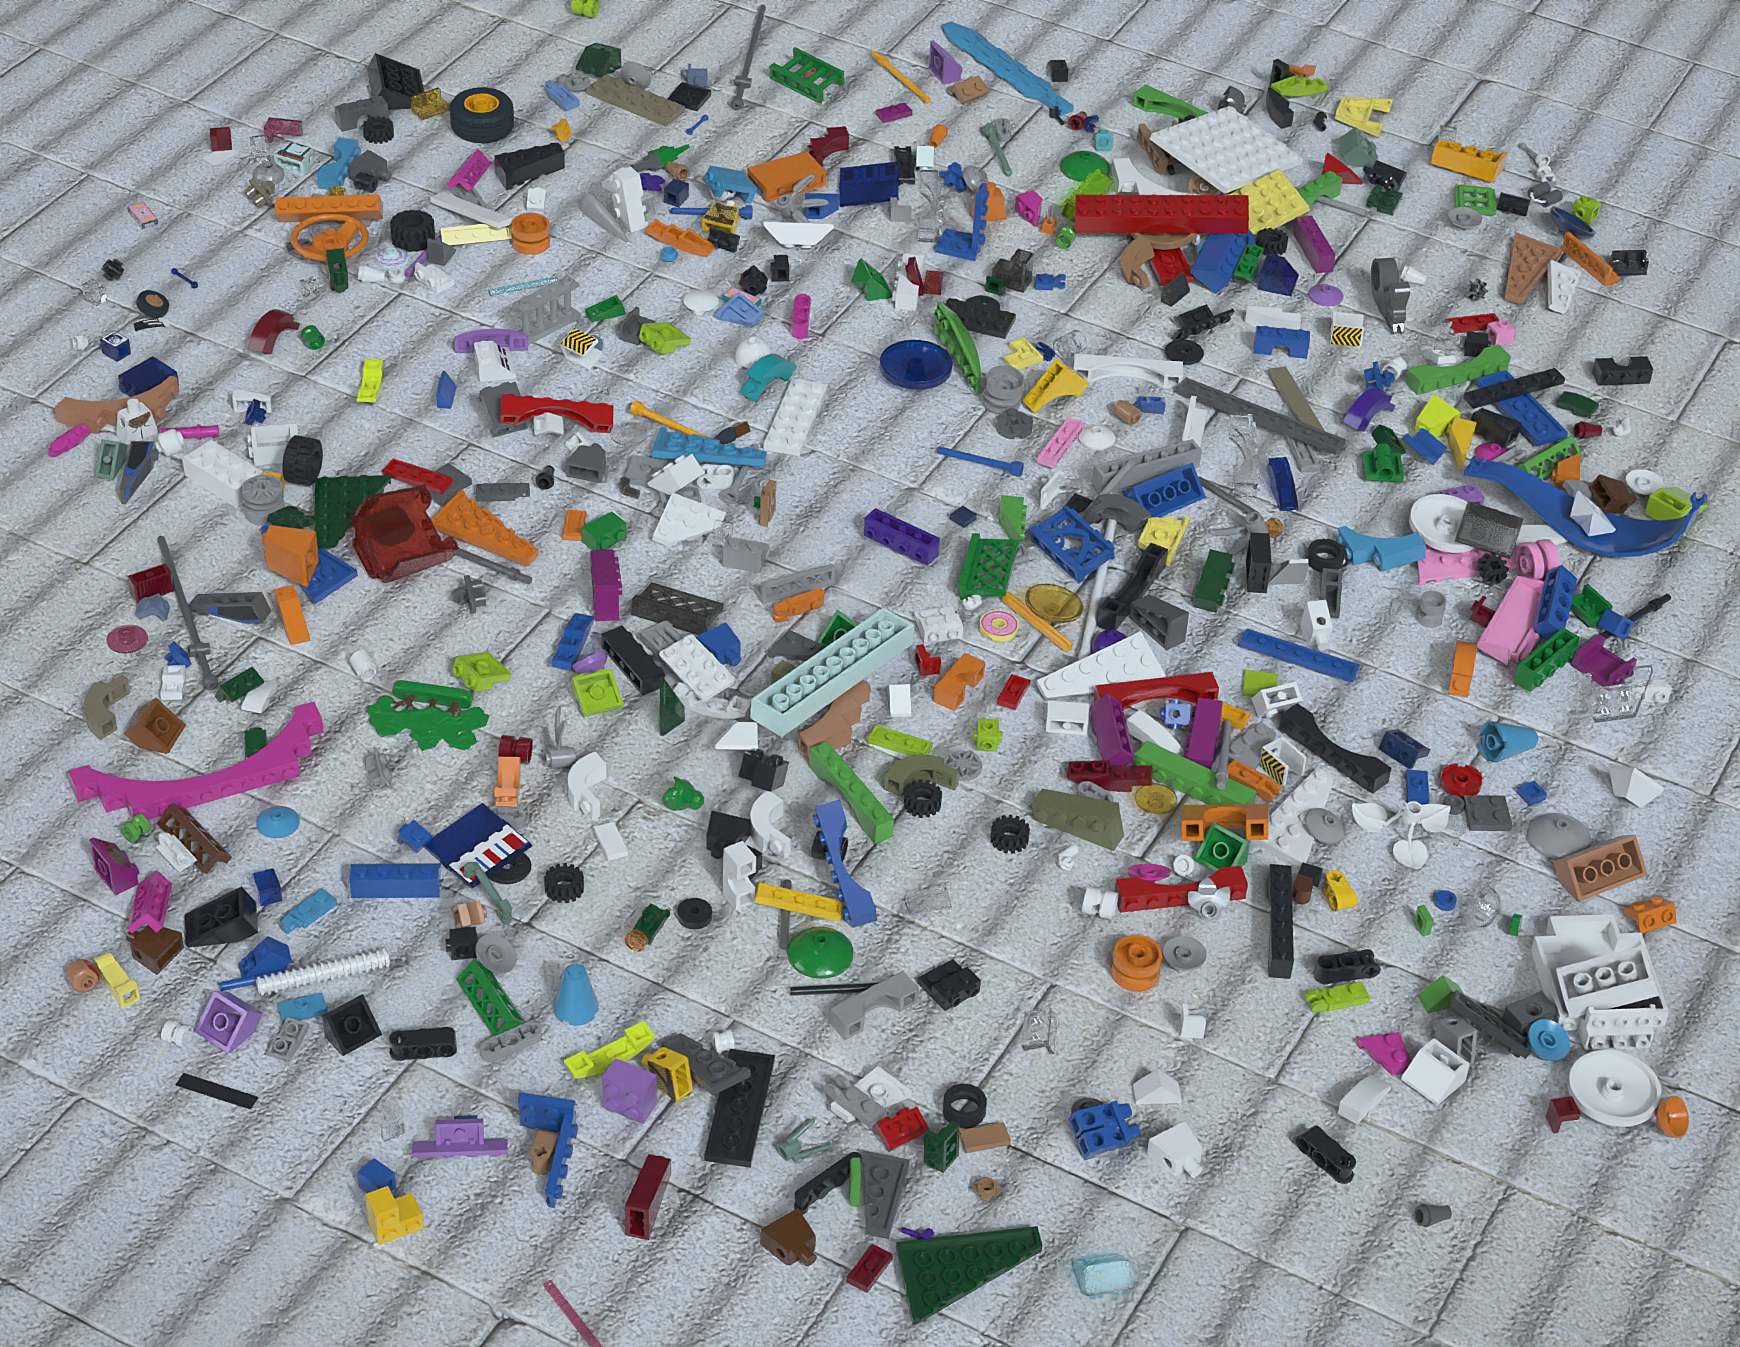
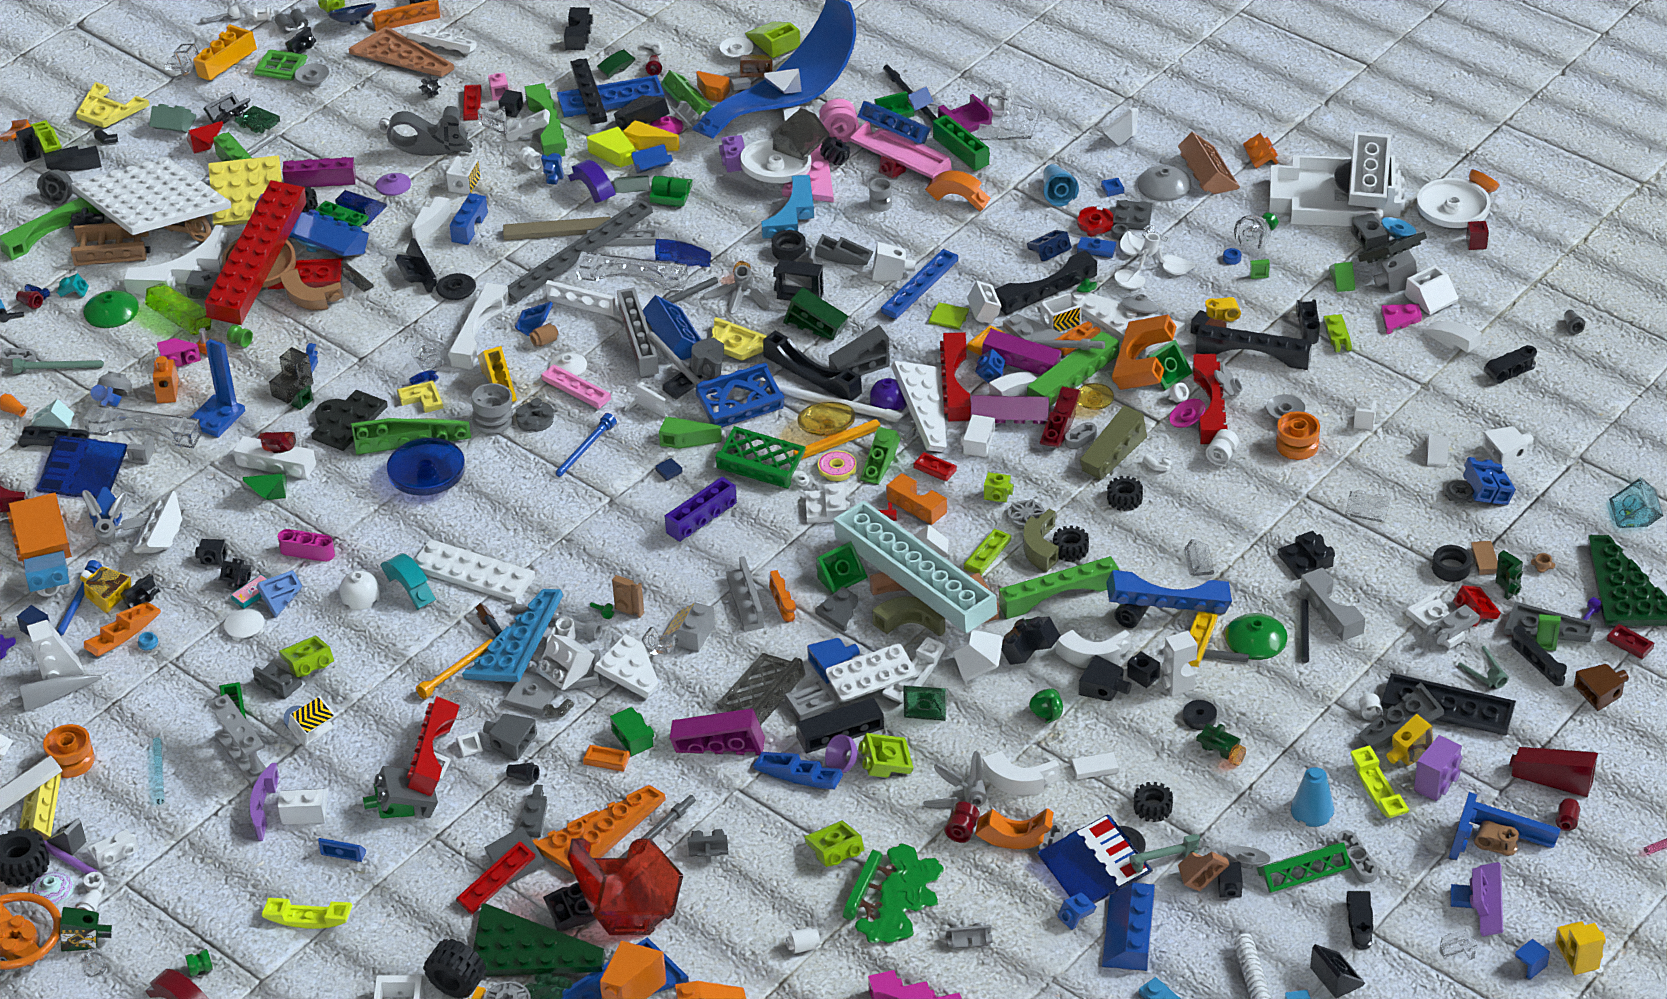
camera: 75 degrees left, 0 degrees up
none -> bright green slope [860,426,900,485]
none -> green piece [1077,278,1097,293]
none -> dark red brick [1555,798,1581,831]

